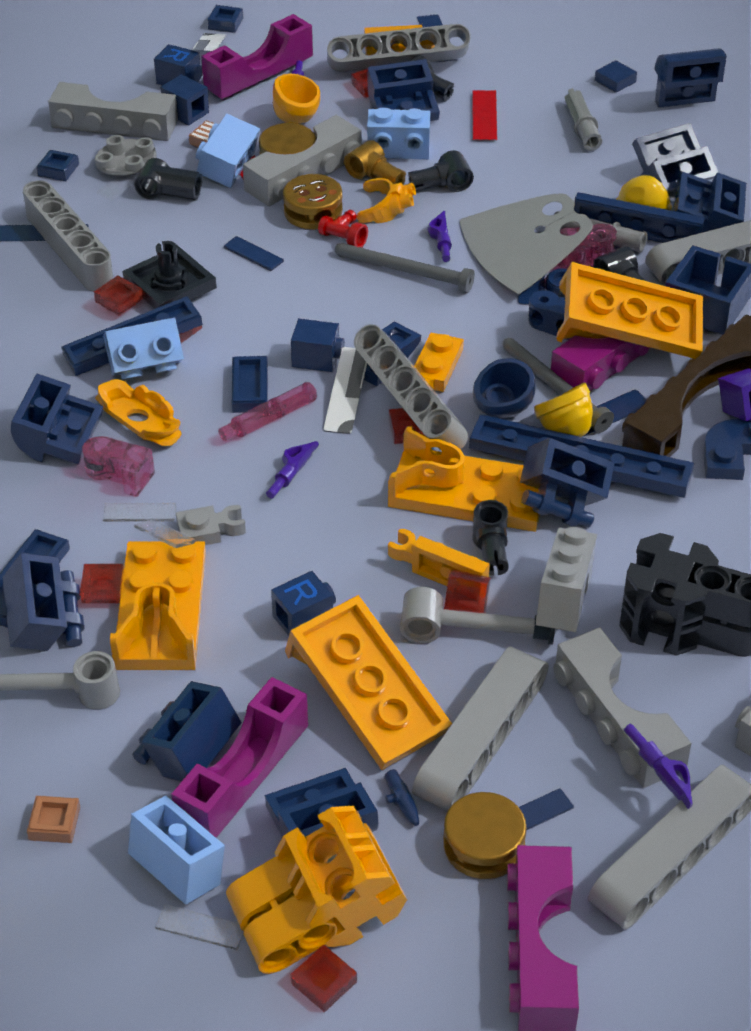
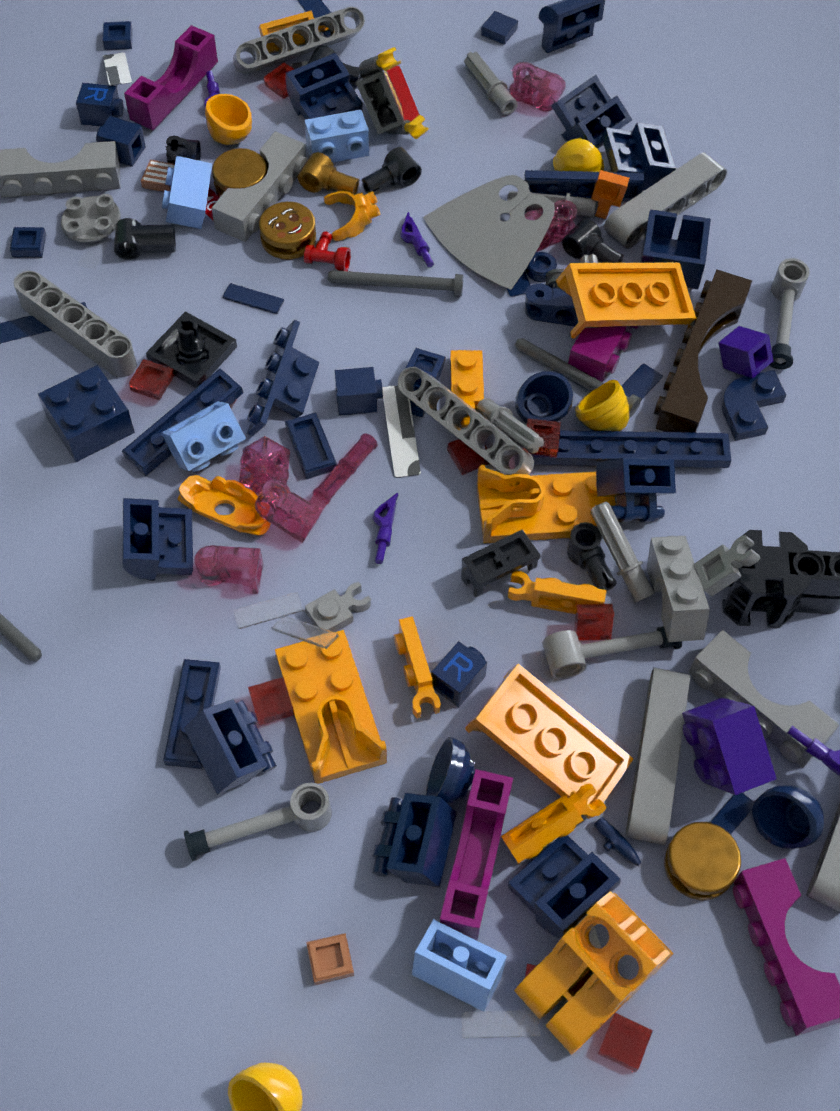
camera: 20 degrees left, 15 degrees up
none -> dark blue brick [38,365,135,462]
none -> black pin [166,135,201,164]
none -> clear pink brick [239,436,290,496]
none -> dark blue bracket [247,319,320,436]
none -> clear pink leg [254,480,327,543]
none -> dark grey torso [356,47,429,139]
none -> light orange plate [394,616,441,719]
none -> dark blue piece [426,737,475,804]
none -> black hinge [461,530,541,597]
none -> light grey axle [476,398,544,453]
none -> light orange plate [501,783,607,863]
none -> clear pink piece [509,62,566,112]
none -> clear red tile [524,418,561,457]
none -> light grey axle [590,502,655,603]
none -> orange plate [591,170,629,219]
none -> dark purple brick [682,698,777,795]
none -> light grey plate [694,535,760,596]
none -> dark blue hat [752,785,824,849]

